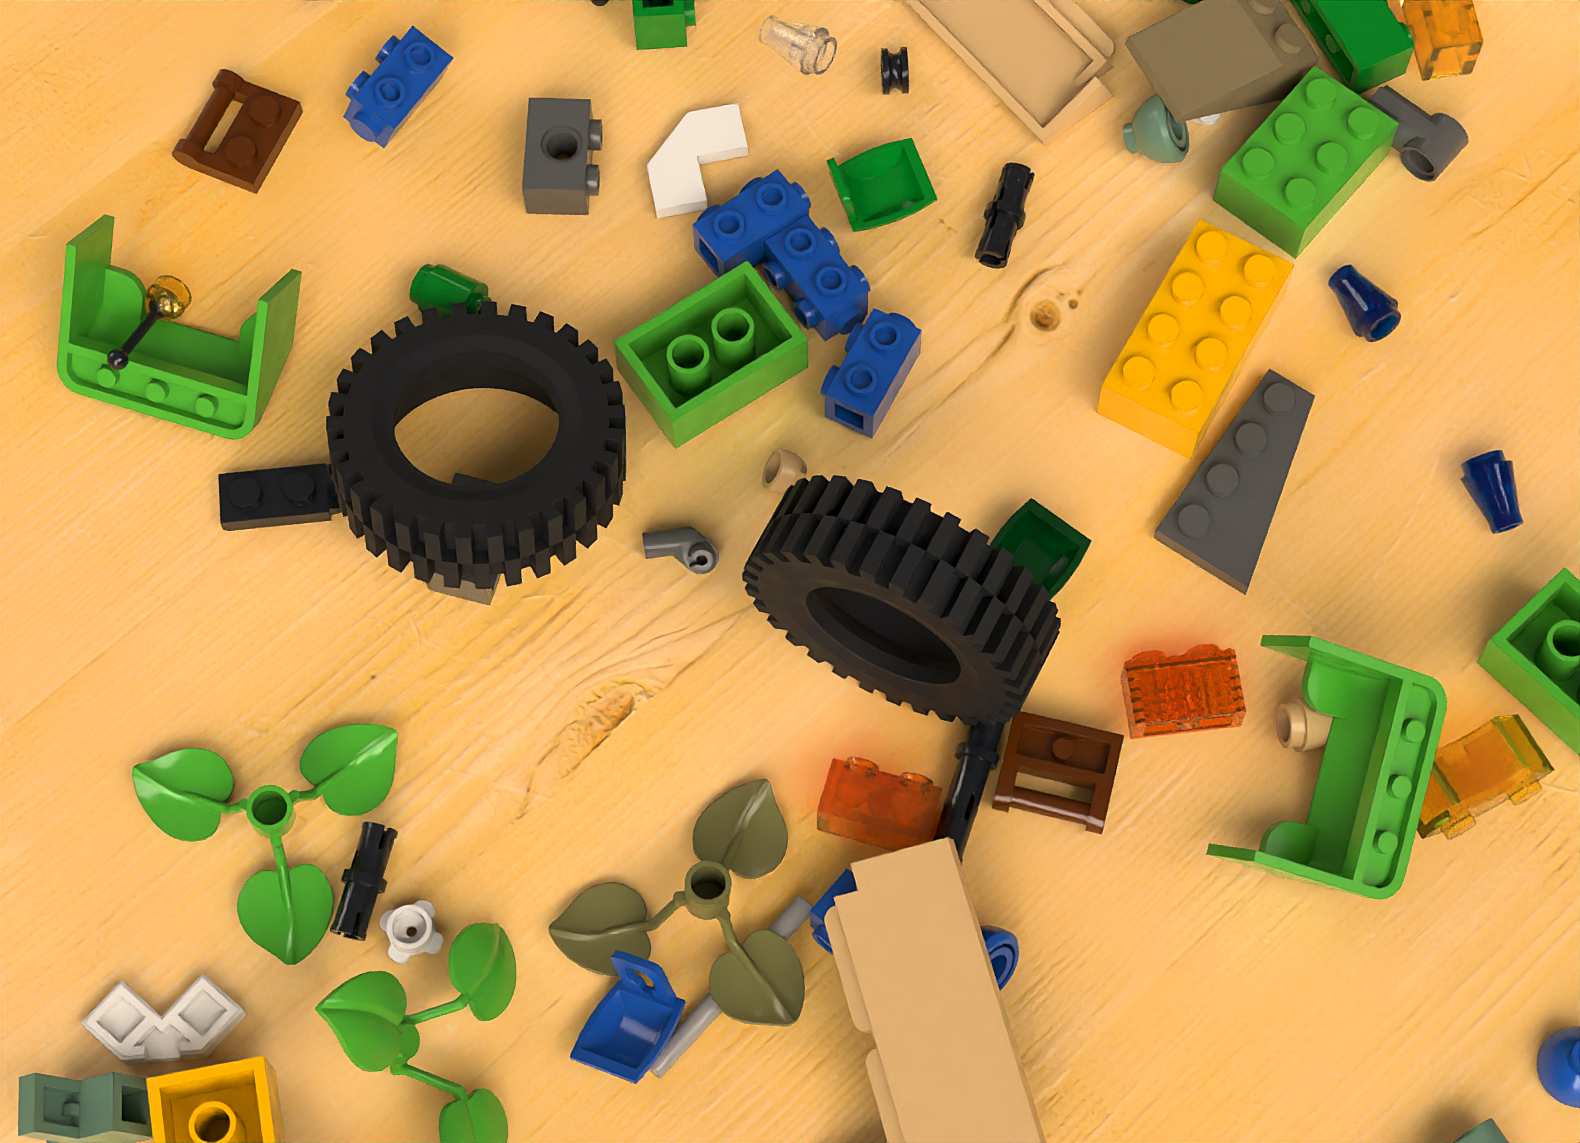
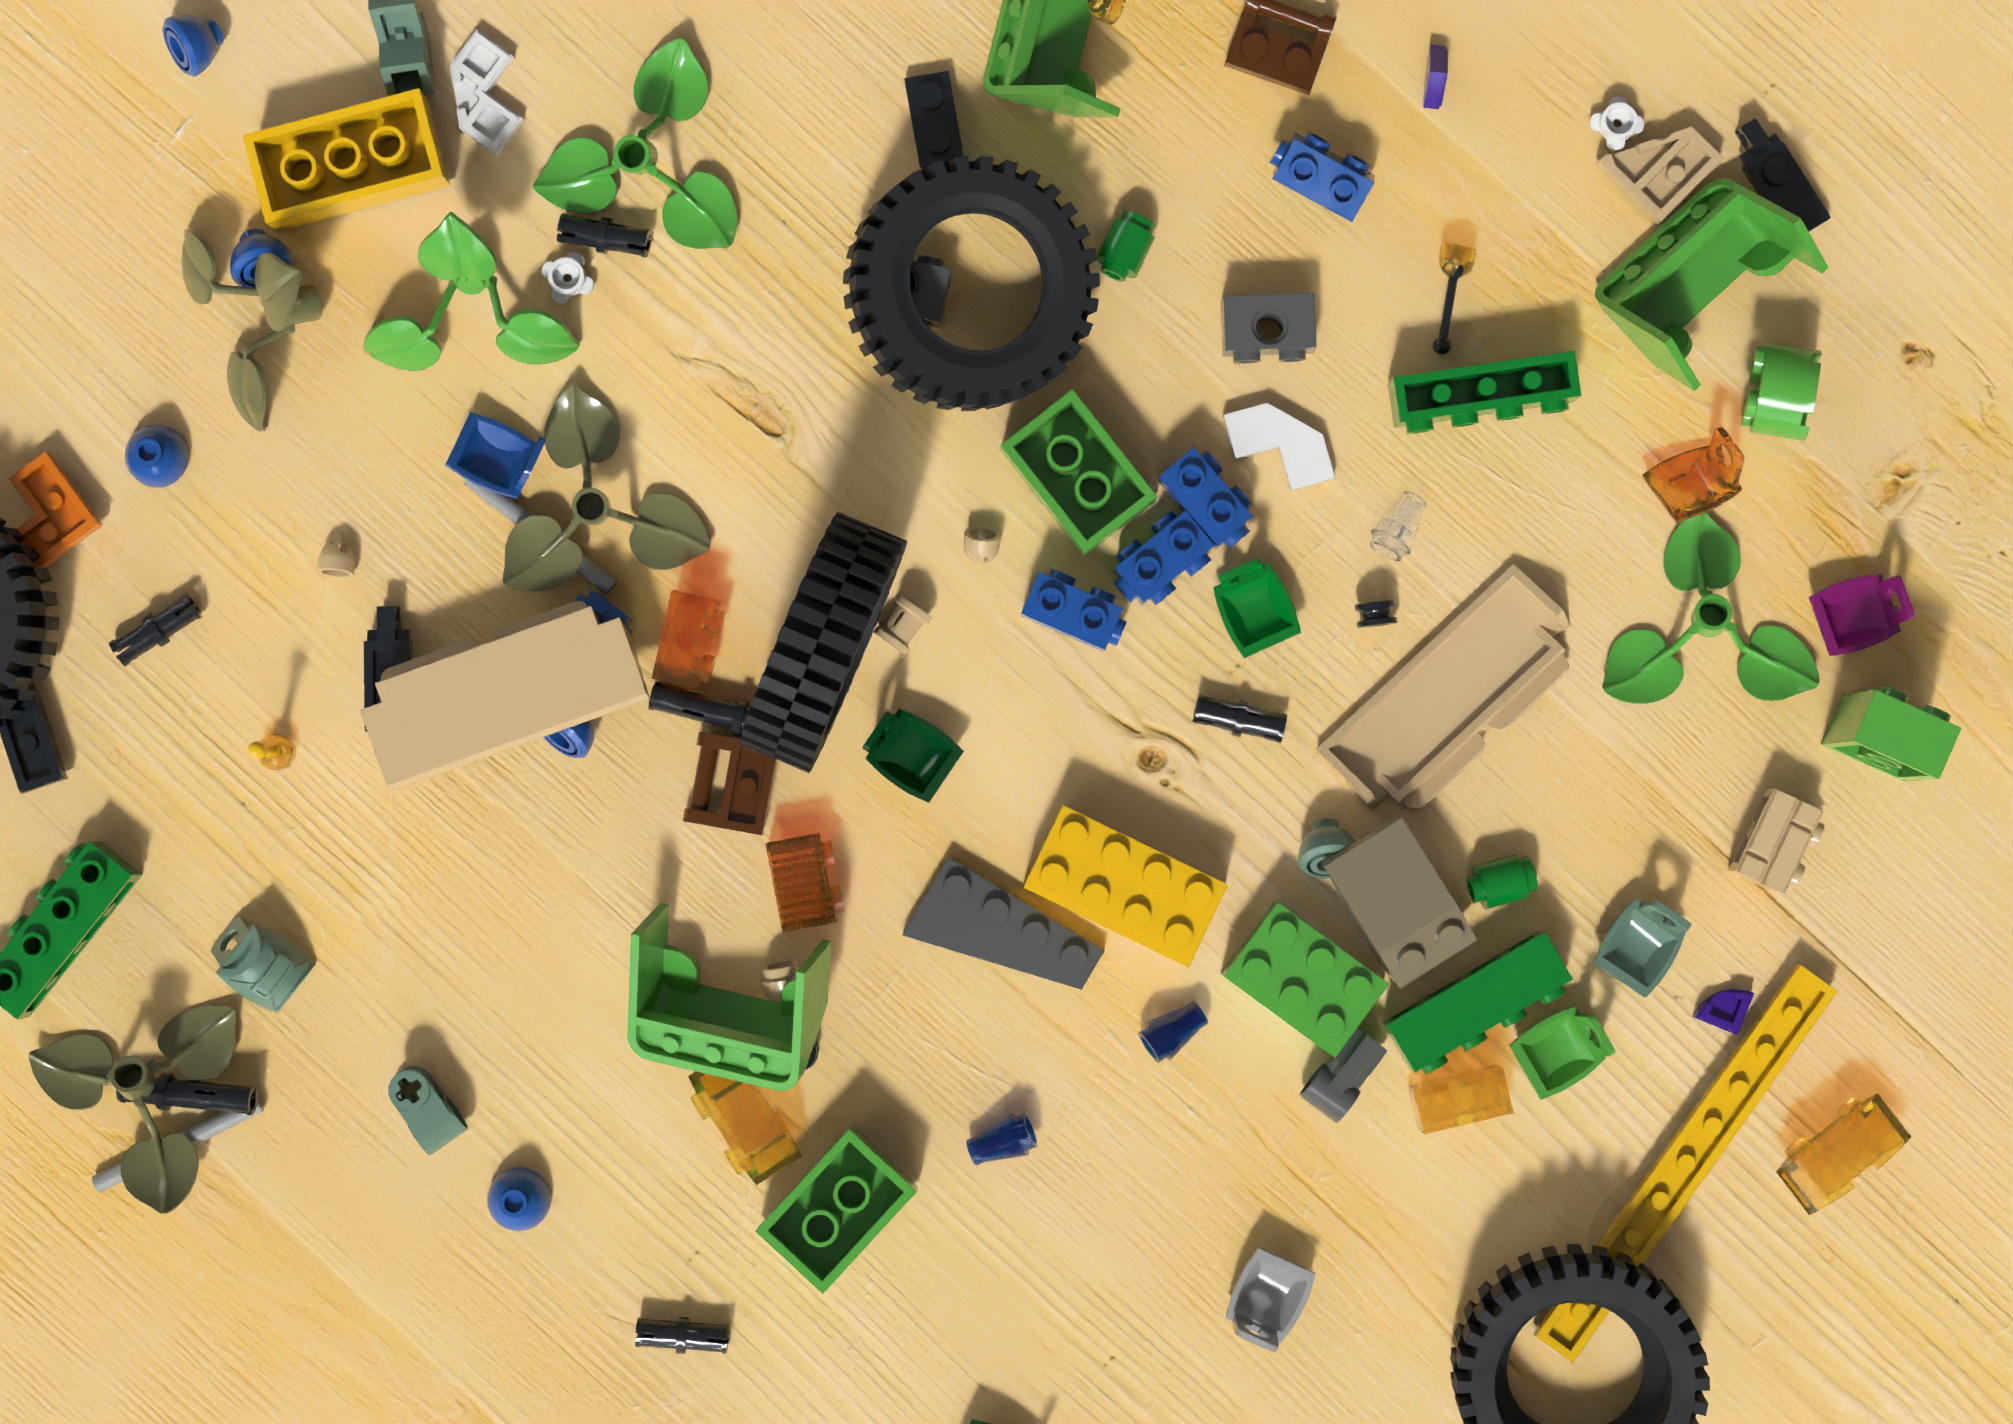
camera: 85 degrees right, 20 degrees up
dark grey arm [642,526,719,574] -> none

